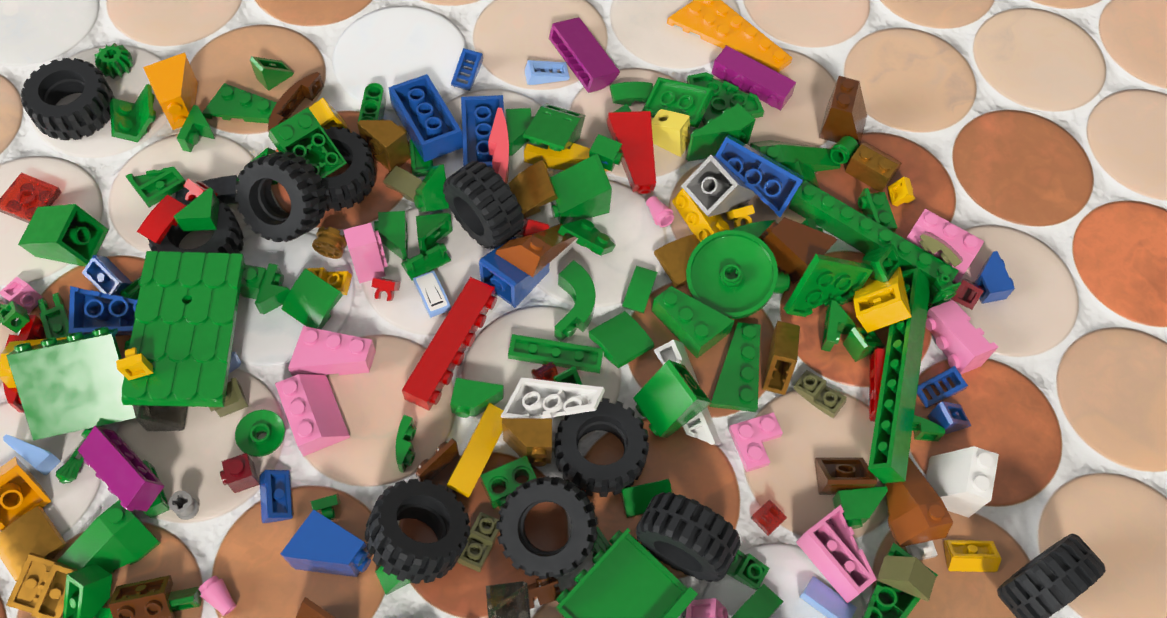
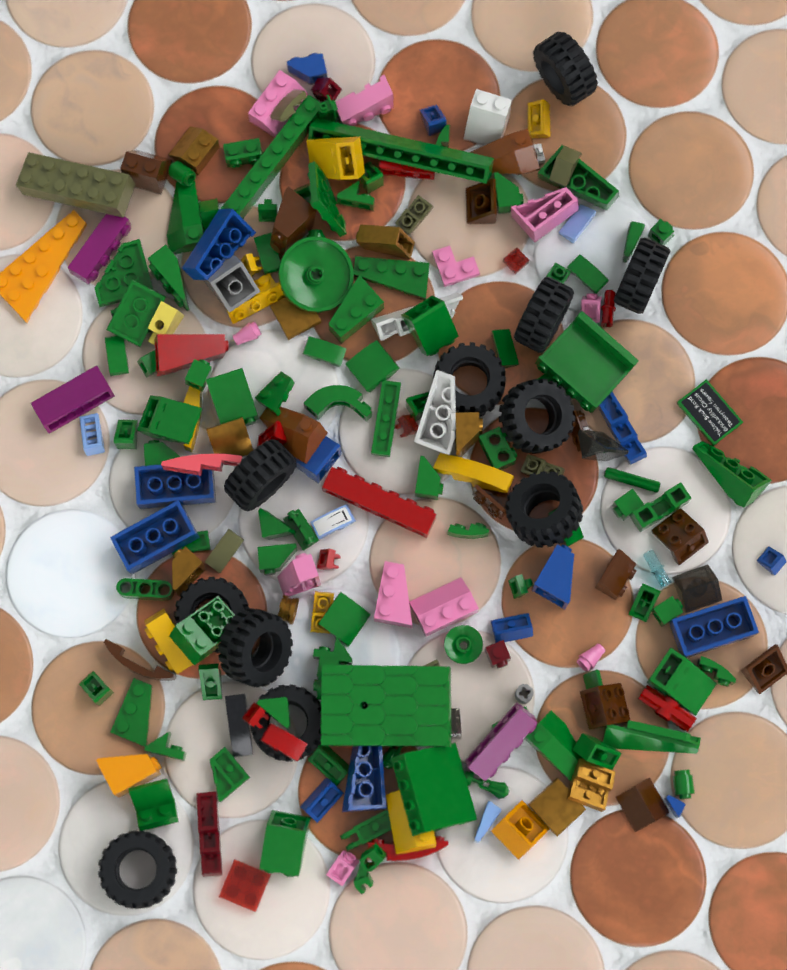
camera: 85 degrees left, 15 degrees up
green gear [95,43,133,79] -> none
yellow tile [116,347,153,381] -> none
green slope [414,164,449,213] -> none
blue slope [451,48,483,91] -> none
green slope [862,243,902,282] -> none
yellow tile [888,176,915,207] -> none
blue slope [917,366,968,408] -> none
none -> olive brick [16,152,136,218]
none -> green slope [114,420,138,449]
none -> dark red slope [196,791,223,877]

